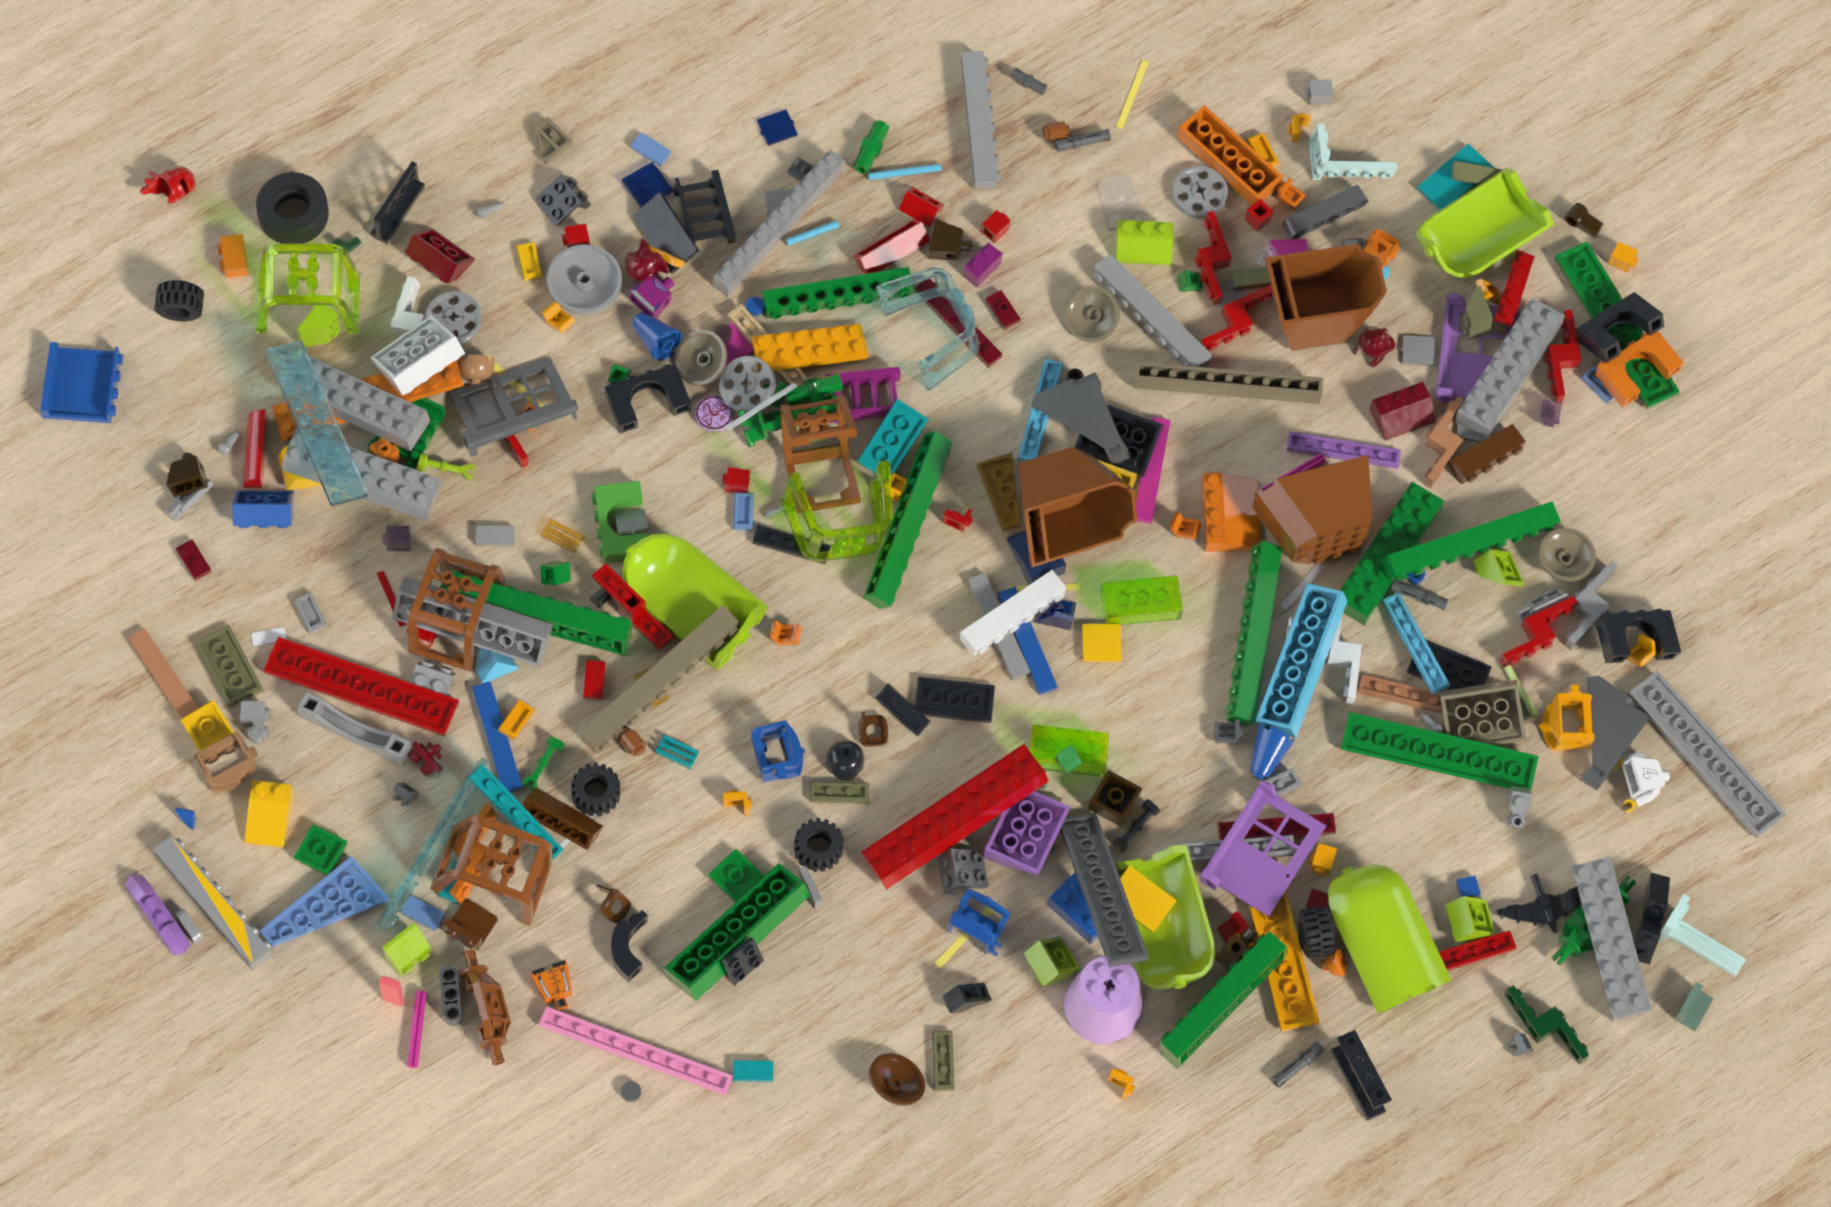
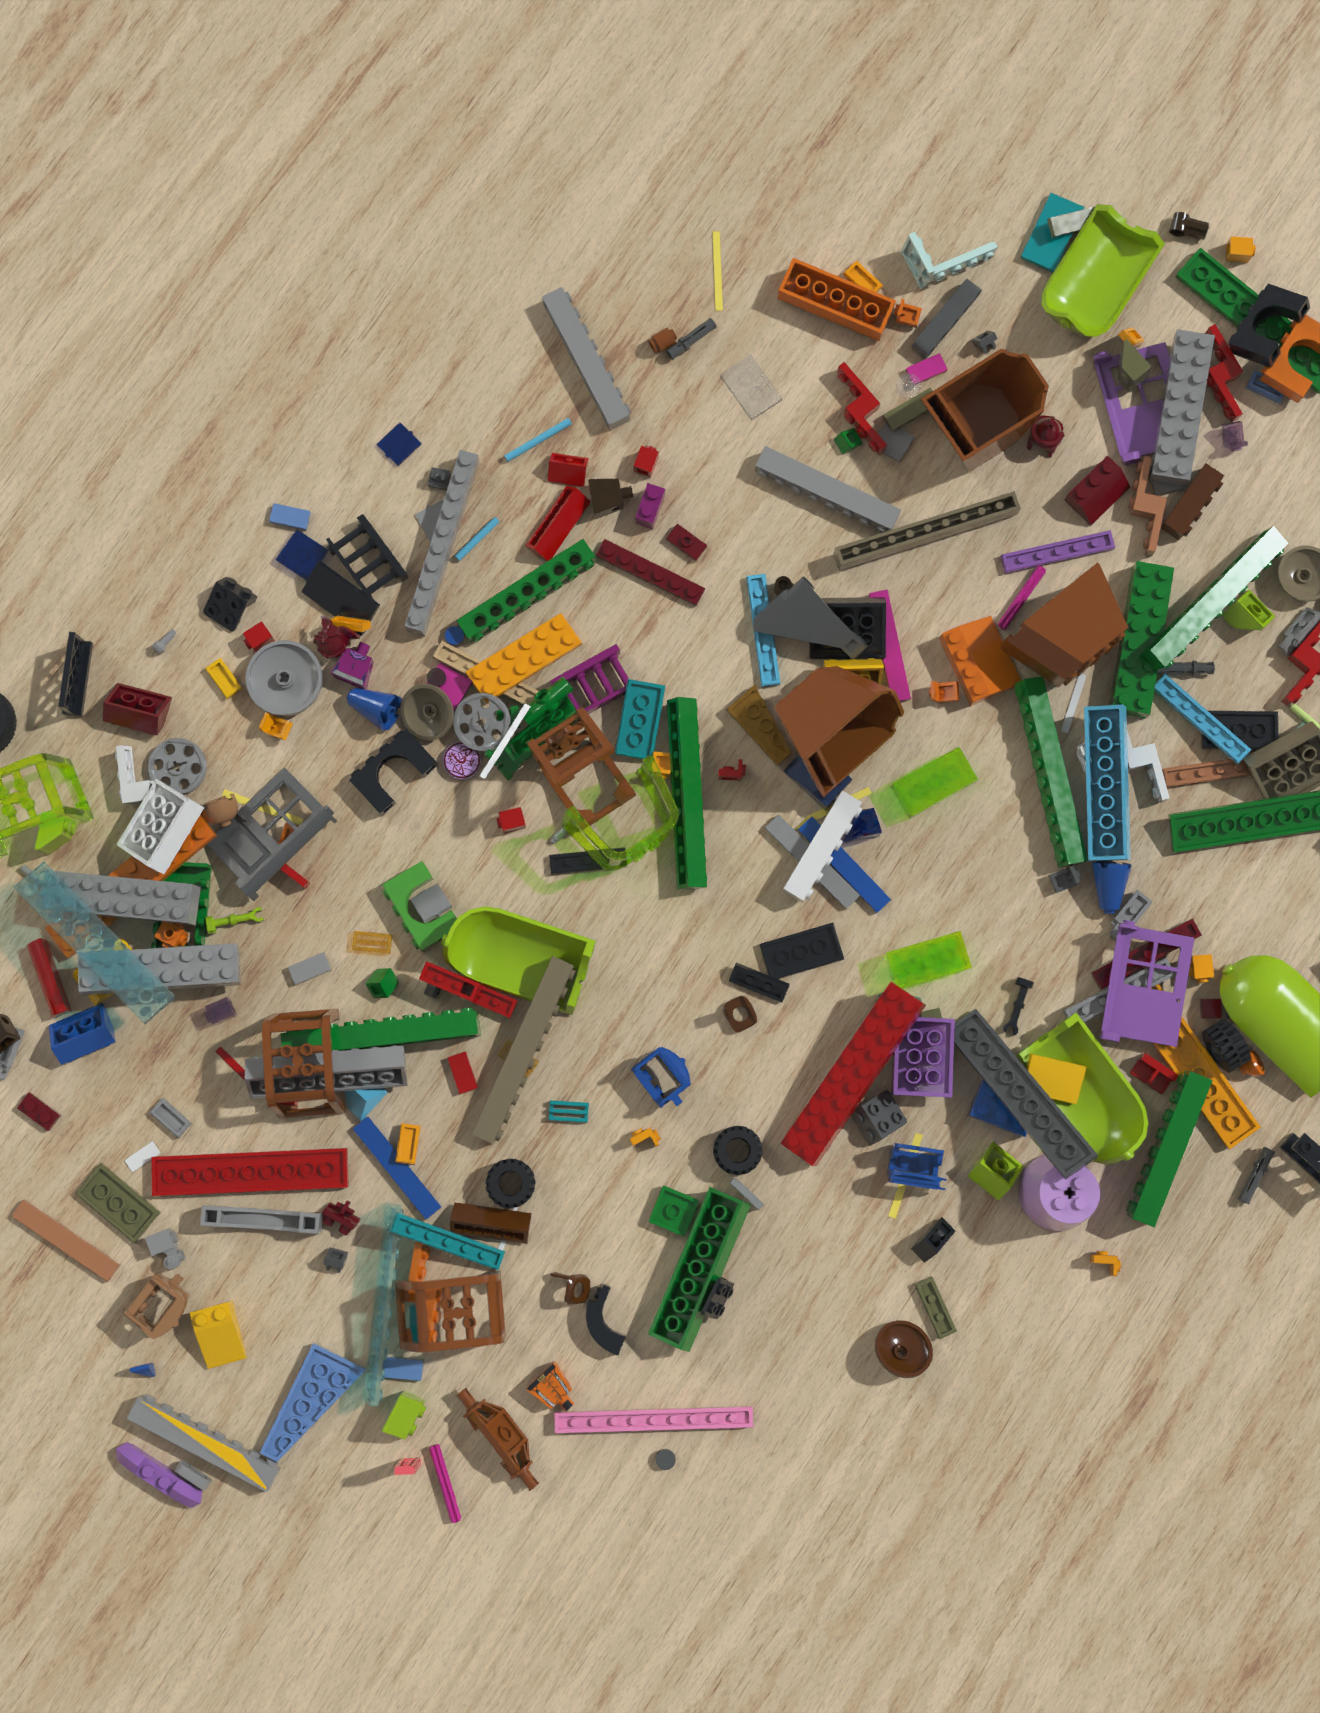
camera: 15 degrees left, 15 degrees up
yellow tile [180,699,234,751] -> none
light grey piece [218,431,241,455] -> none
green plate [293,825,348,876] -> none
clear green arm [333,236,362,253] -> none
light grey bracket [410,660,456,696] -> none
dark grey beam [439,965,462,1026] -> none
reddish brown bracket [443,900,498,951] -> none
green piece [522,736,565,791] -> none
dark tan wing [534,116,573,165] -> none
green slope [607,363,631,383] -> none
dark orange brick [618,728,646,756] -> none
teal tile [733,1060,774,1082] -> none
medium blue tile [734,492,754,531] -> none
orange bracket [769,620,802,645] -> none
olive tile [810,782,869,804] -> none
black cylinder [826,740,865,780] -> none
green piece [853,120,890,174] -> none
clear light blue windscreen [876,267,980,391] -> none
dark grey pin [1010,67,1048,95] -> none
green slope [1055,745,1082,774] -> none
dark tan dish [1065,286,1120,342] -> none
yellow tile [1082,624,1122,662] -> none
dark brown brick [1088,770,1142,828] -> none
lime slope [1116,220,1173,265] -> none
light grey wedge [1172,166,1228,218] -> none
red bracket [1200,284,1273,351] -> none
dark brown torso [1214,926,1258,971] -> none
red brick [1245,199,1273,232] -> none
light orange bracket [1288,113,1311,143] -> none
light grey brick [1305,79,1333,105] -> none
orange piece [1363,229,1400,280] -> none
light grey piece [1400,335,1437,366] -> none
light grey piece [1420,713,1445,734] -> none
red bracket [1494,250,1535,327] -> none

